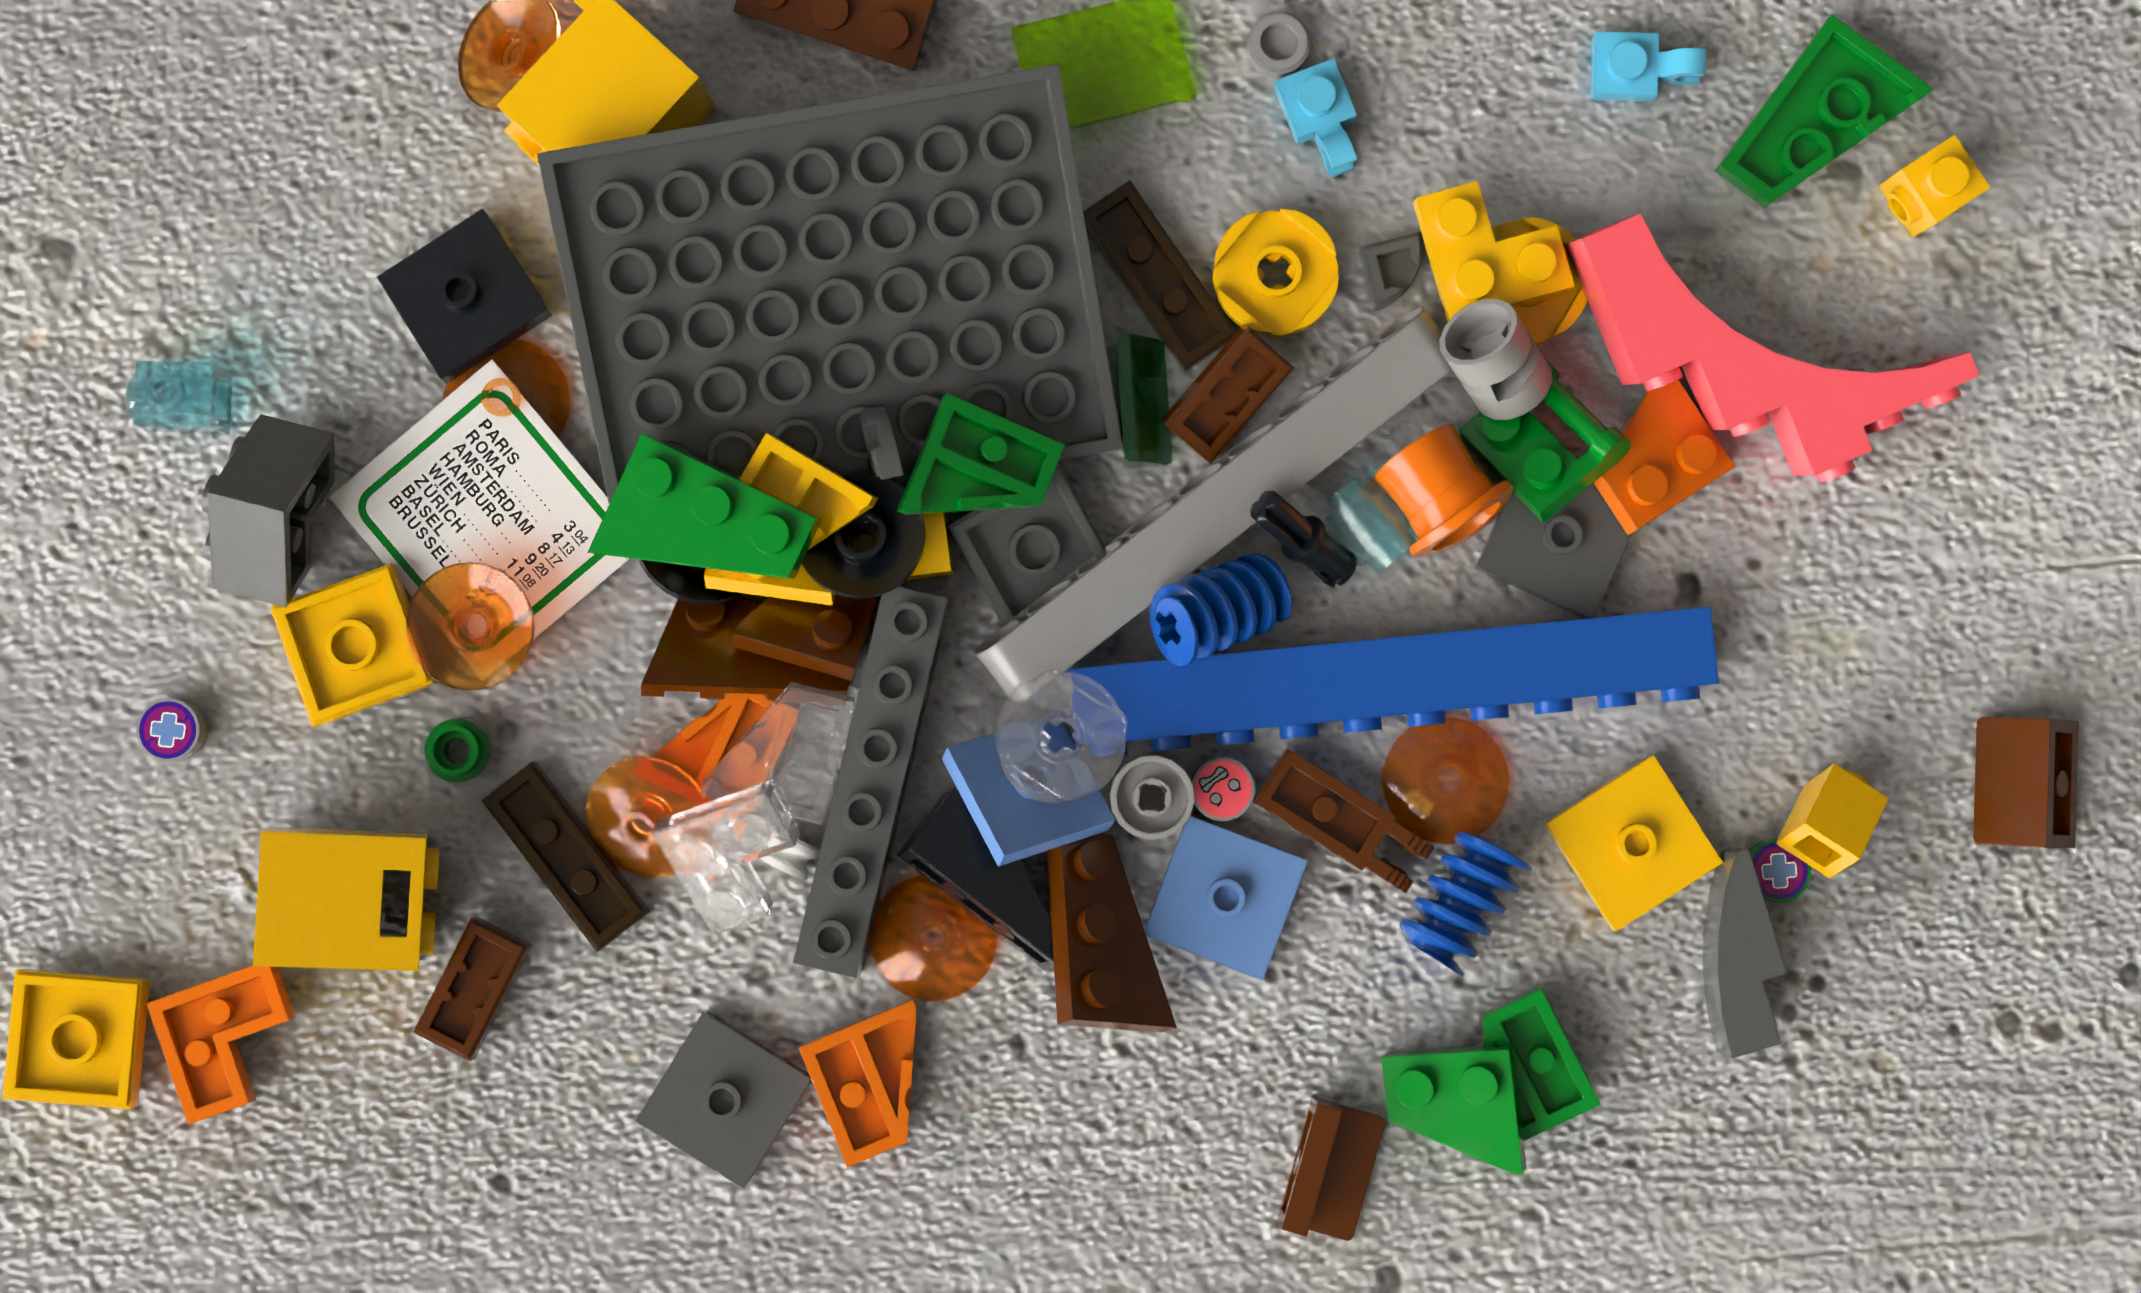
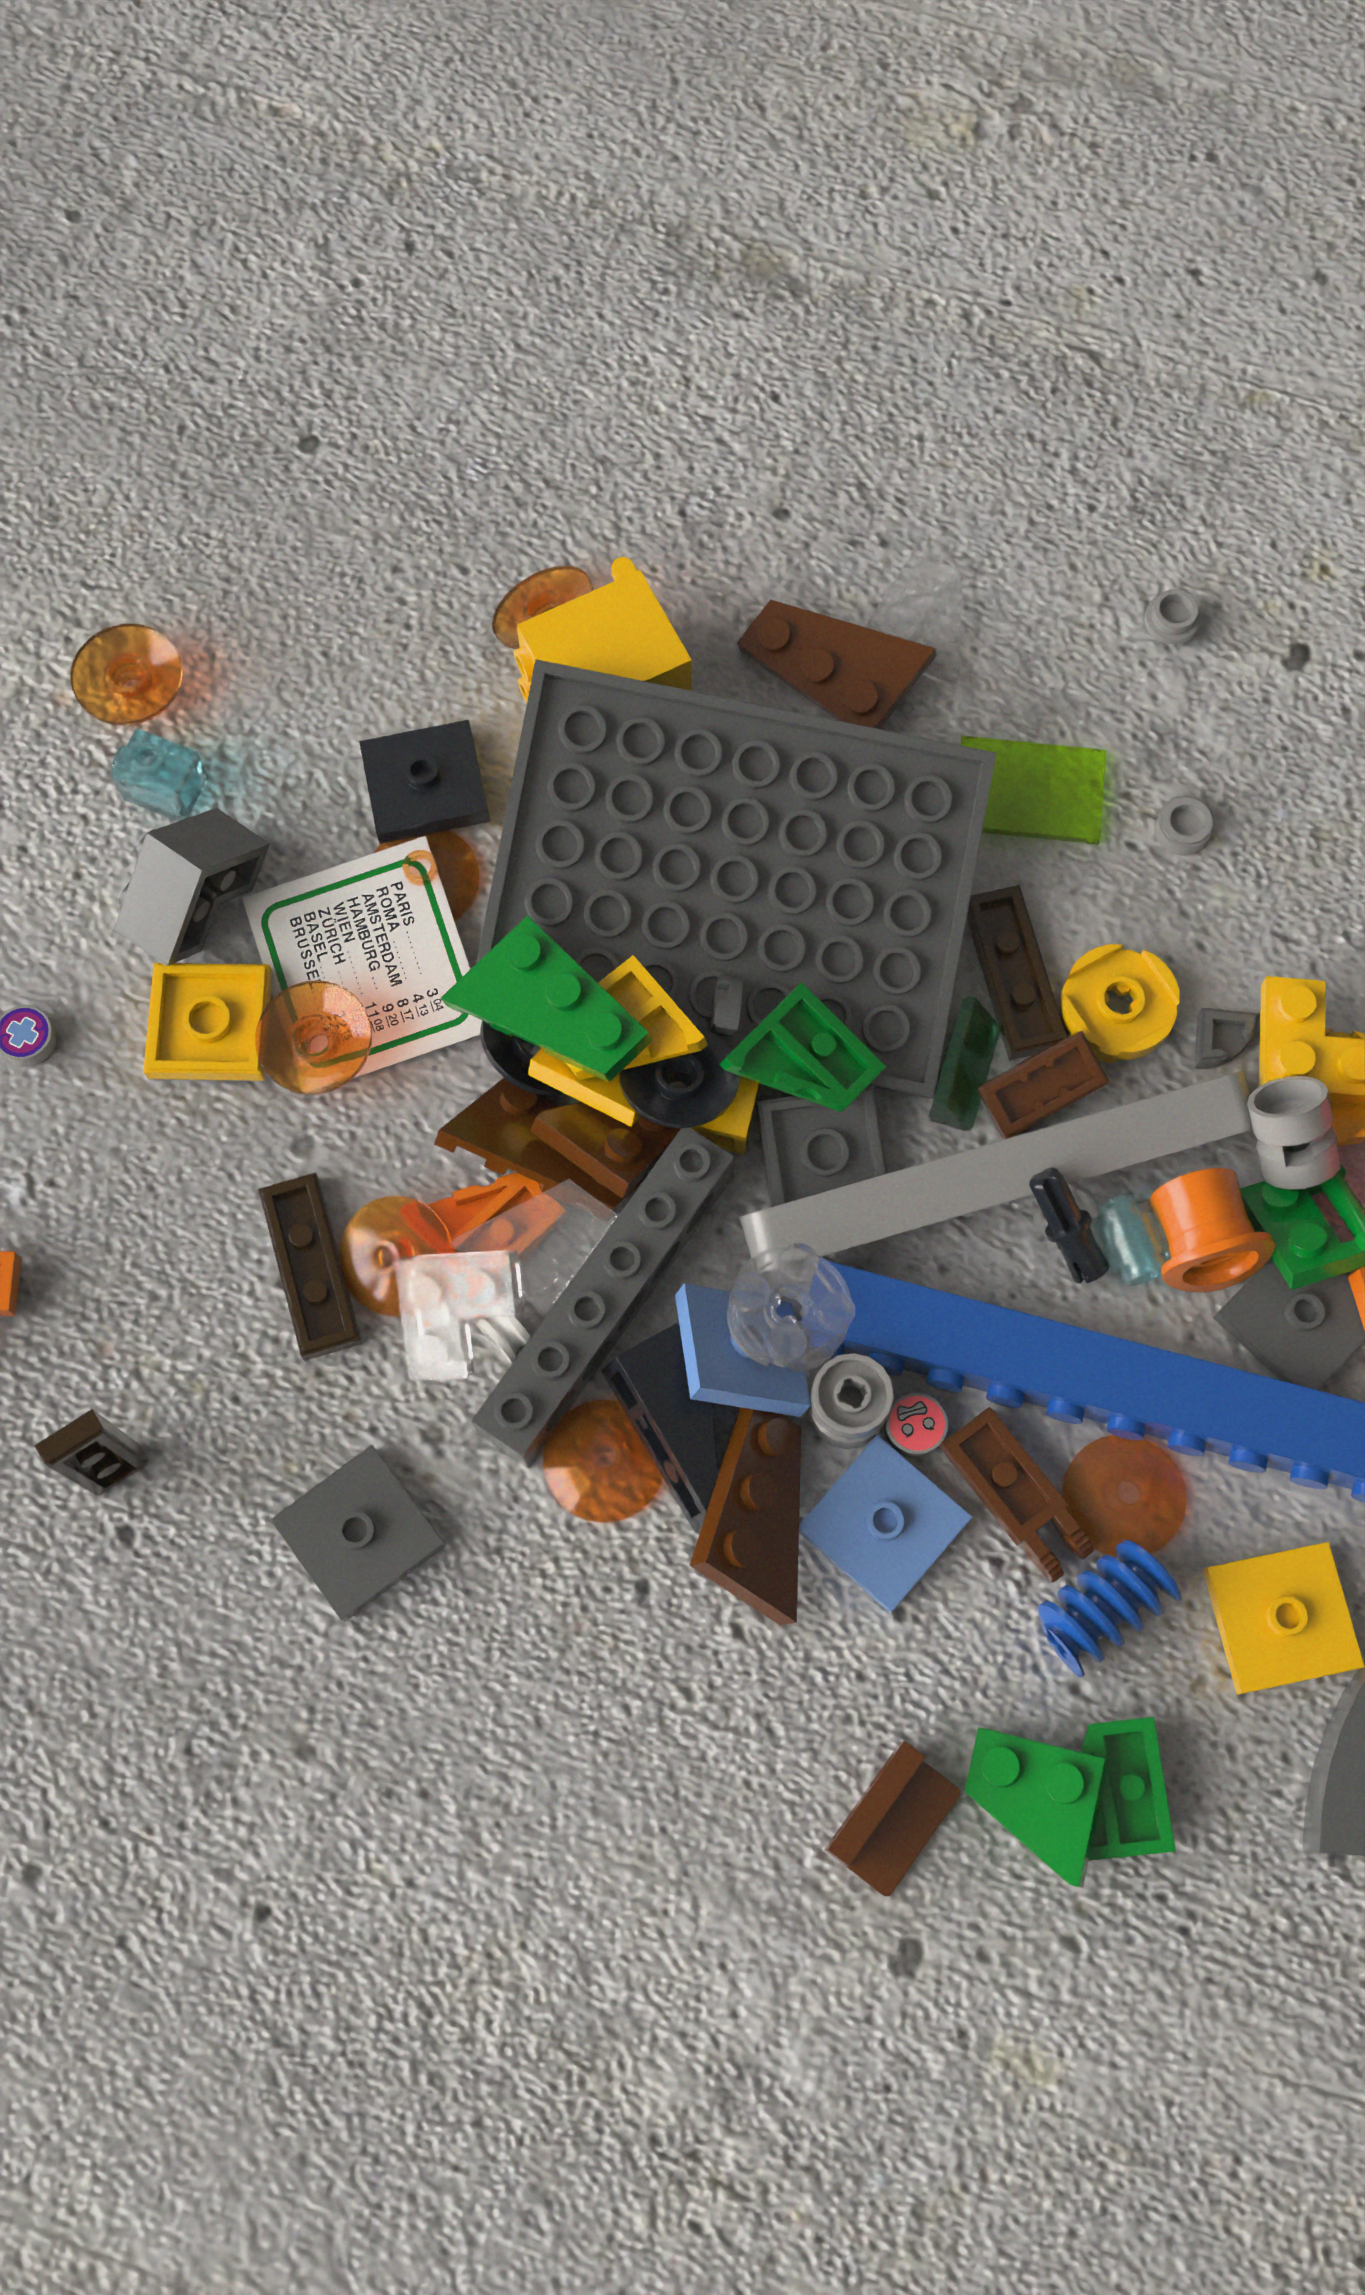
camera: 20 degrees right, 15 degrees down
yellow container [253,827,440,971] -> none
reddish brown plate [413,916,533,1061] -> none
green plate [424,719,490,782] -> none
orange wing [799,998,917,1168] -> none
blue piece [1150,552,1292,667] -> none
medium azure plate [1274,58,1357,179] -> none
none -> dark brown tile [34,1409,149,1496]
none -> clear orange dish [70,623,183,726]

